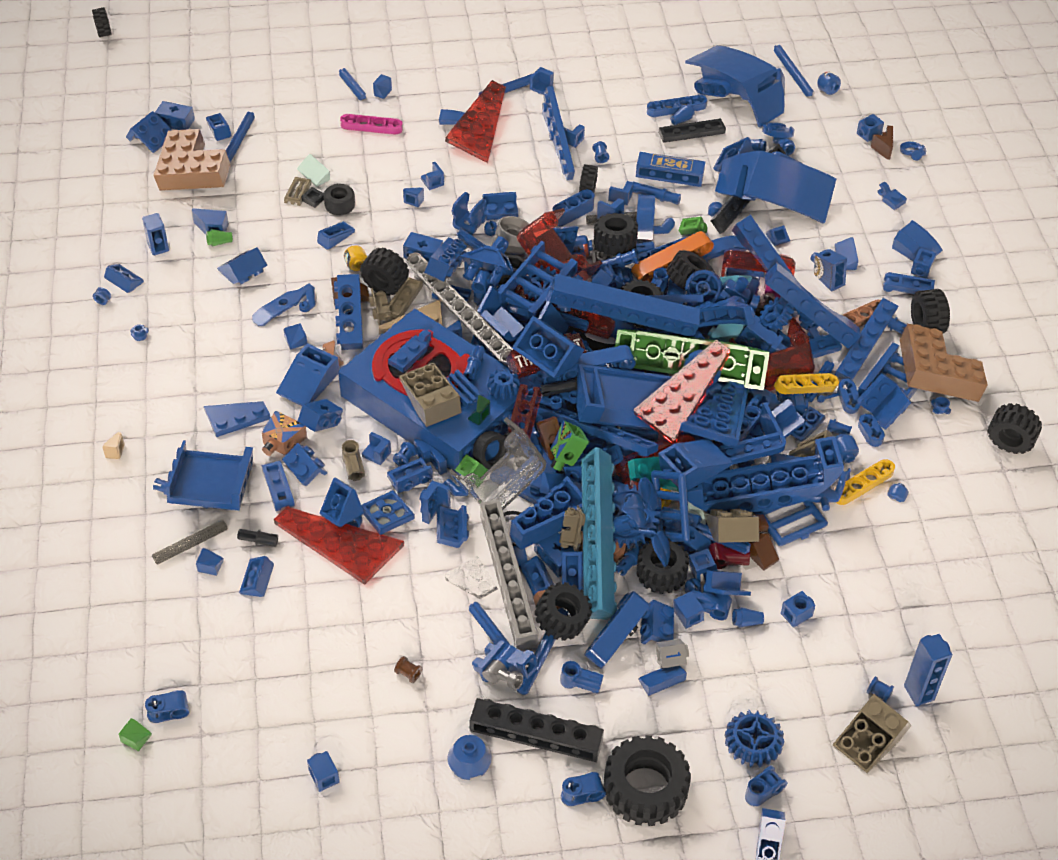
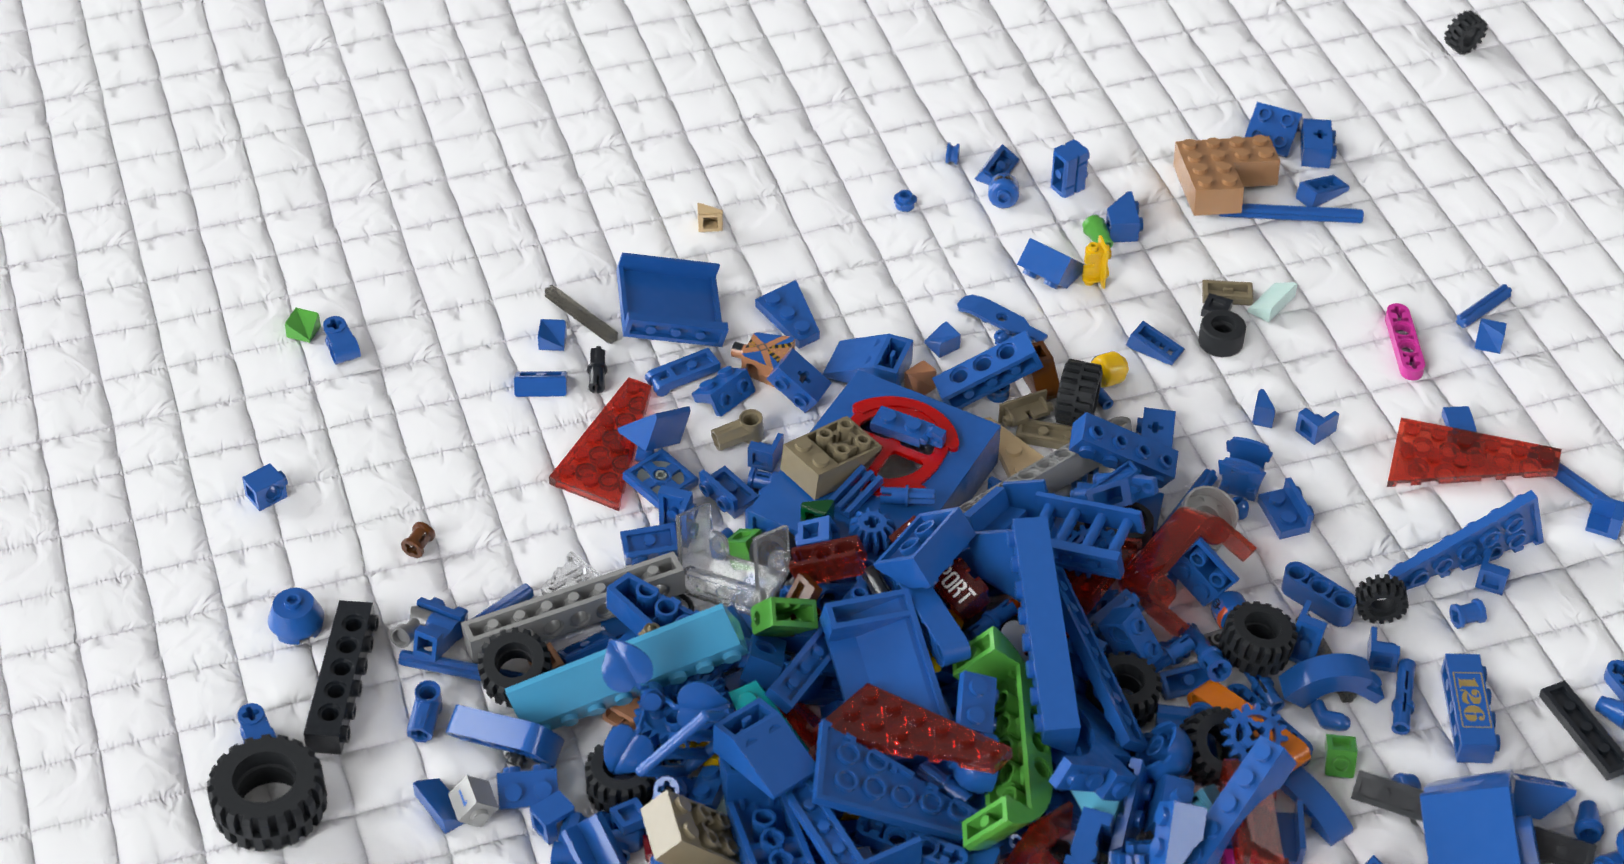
camera: 80 degrees right, 5 degrees down
none -> blue brick [795,515,840,557]
none -> blue bracket [955,670,999,738]
none -> blue head [988,173,1020,209]
none -> yellow hinge [1082,235,1111,289]
none -> blue gear [1221,703,1288,765]

